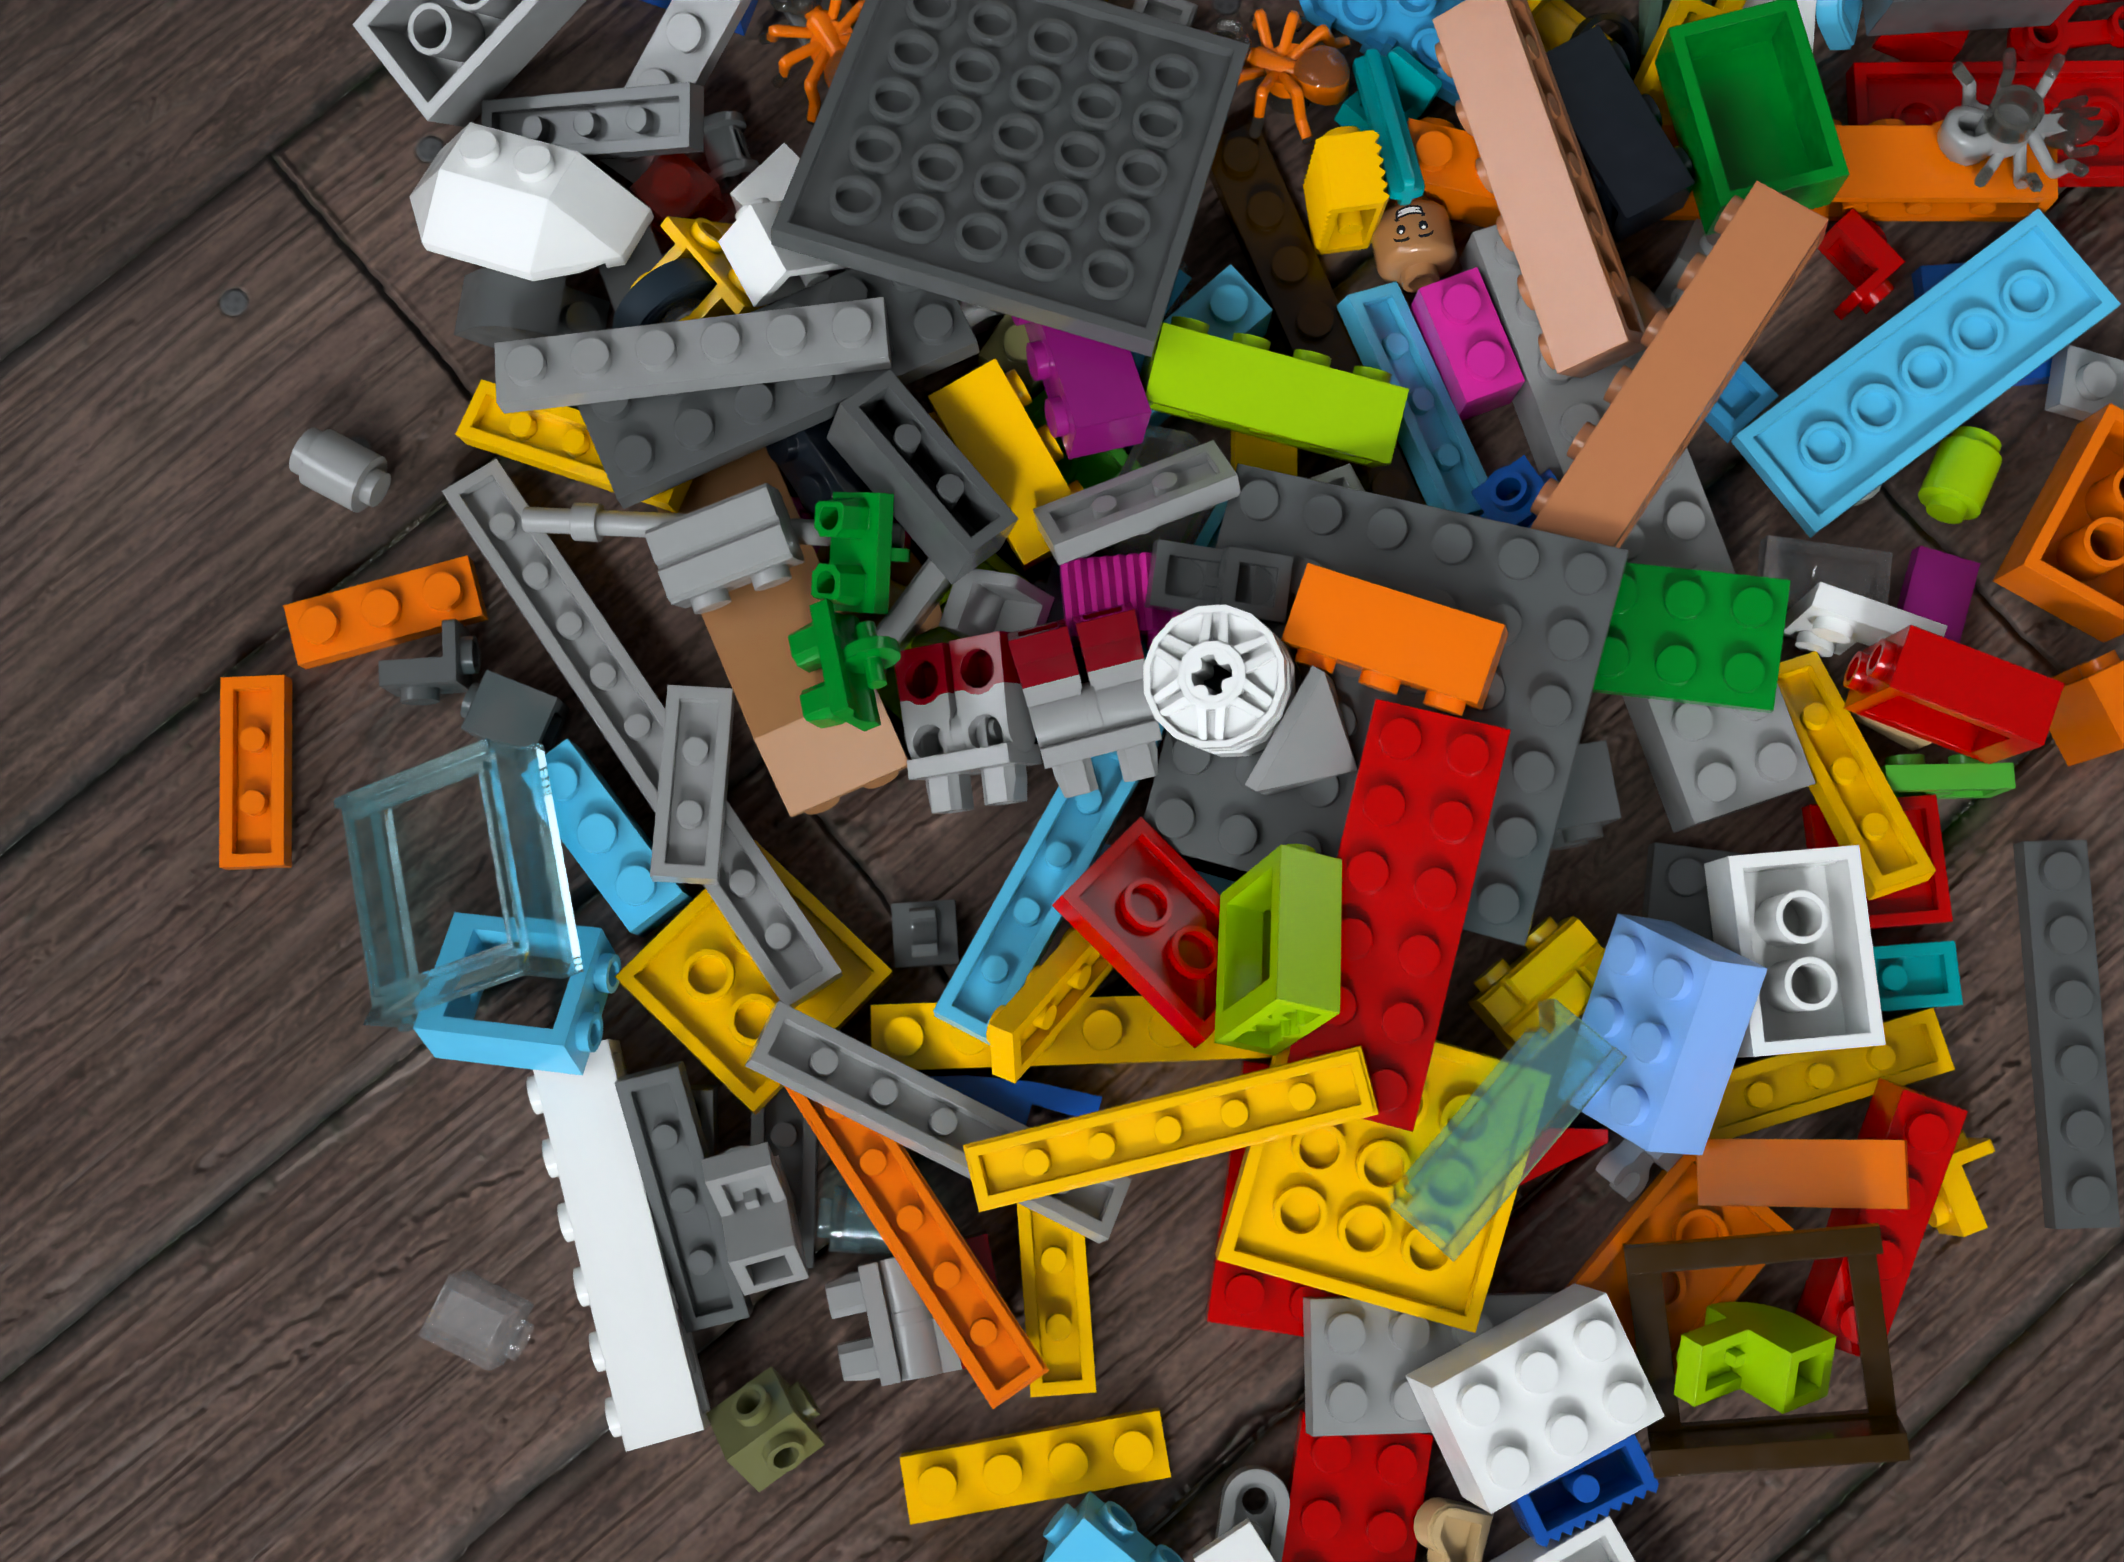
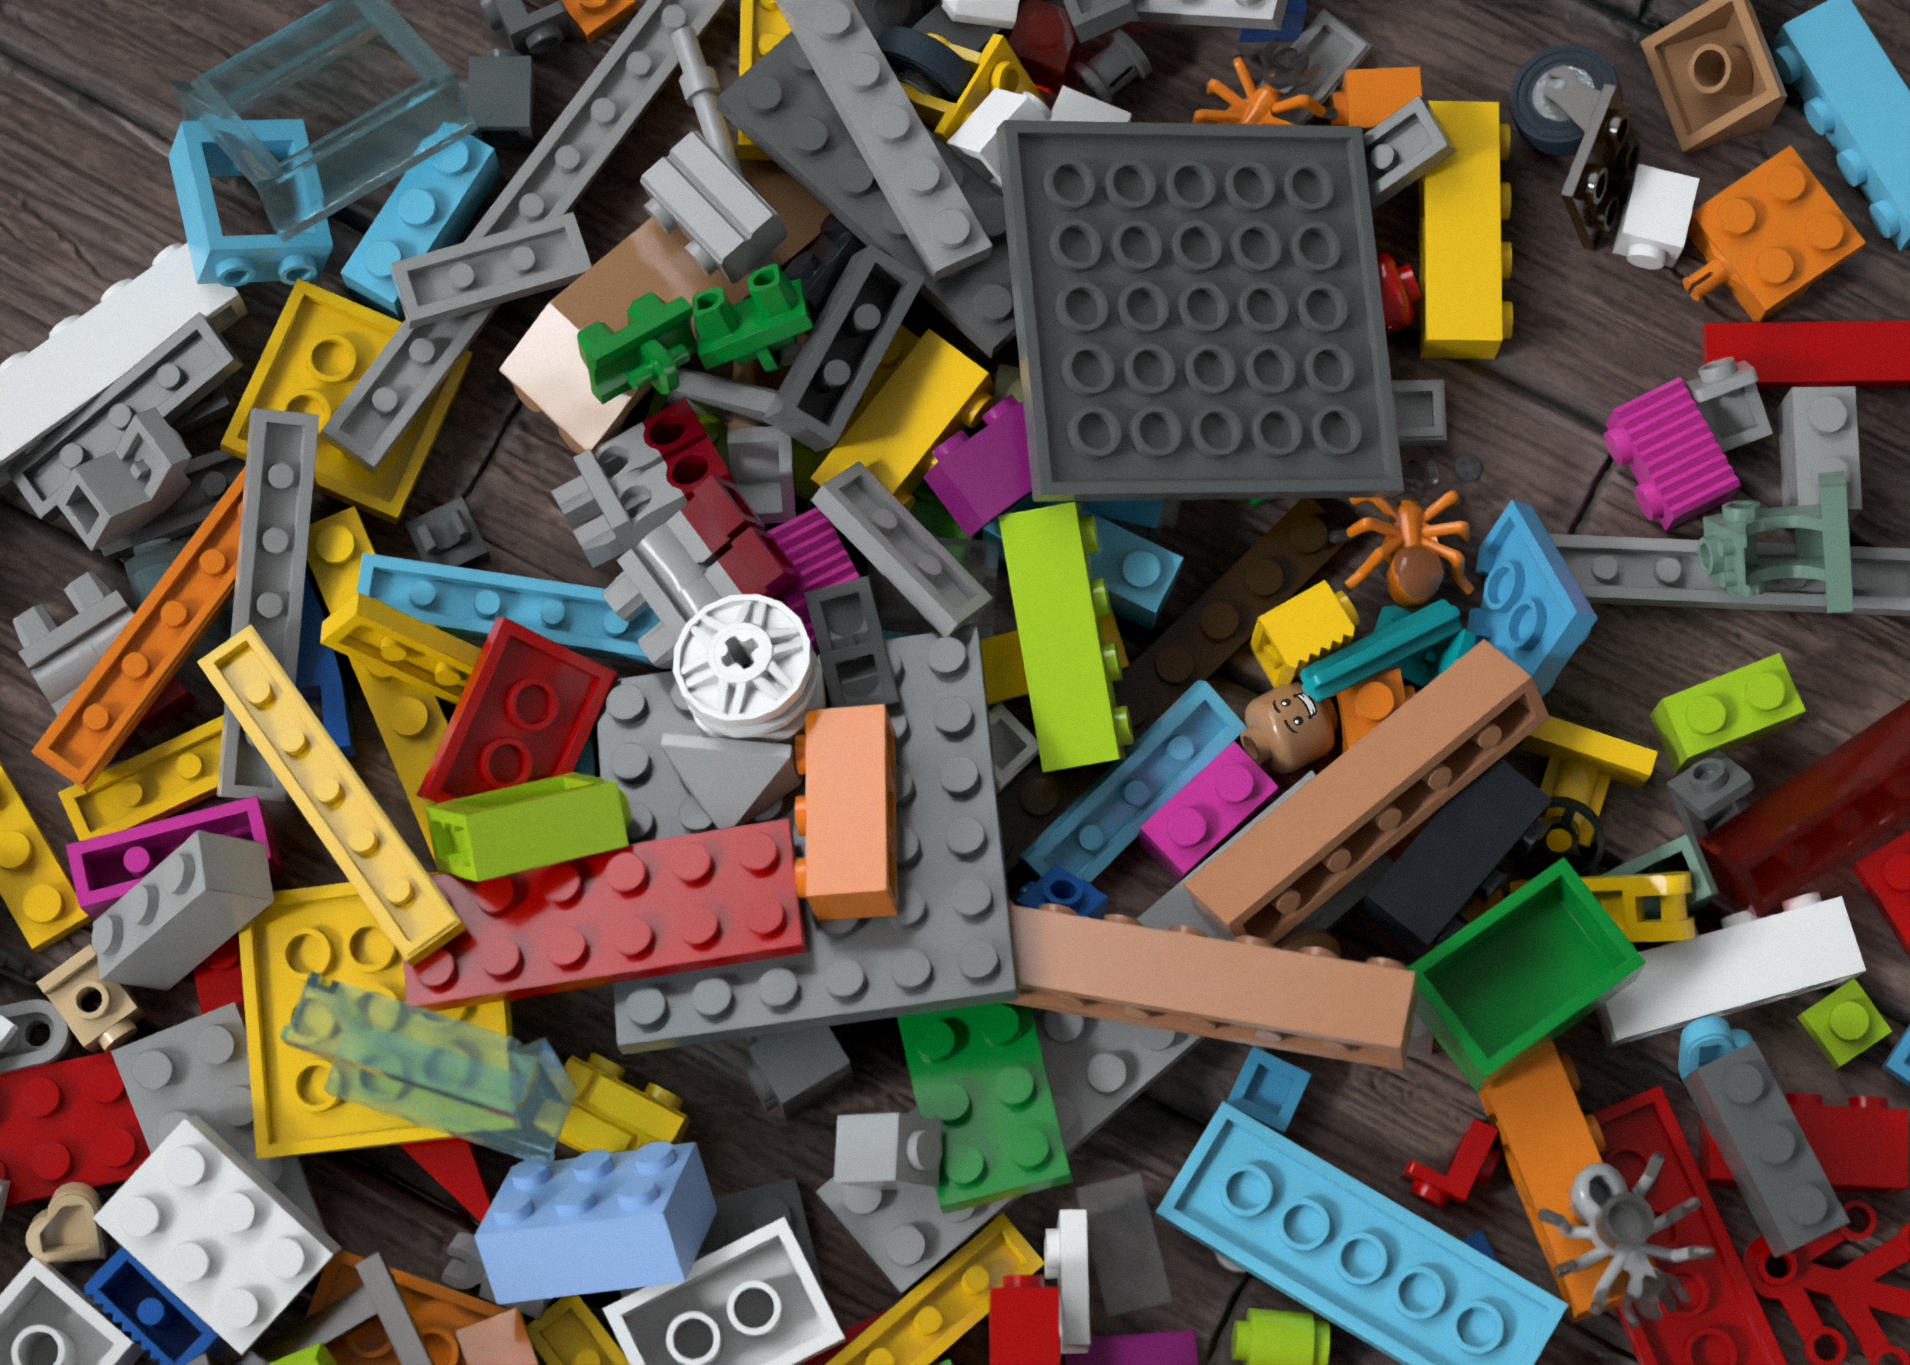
camera: 70 degrees right, 5 degrees down
none -> tan brick [37,944,147,1054]
none -> dark pink brick [66,796,283,921]
none -> light grey brick [92,830,274,991]
none -> light grey brick [834,1113,942,1190]

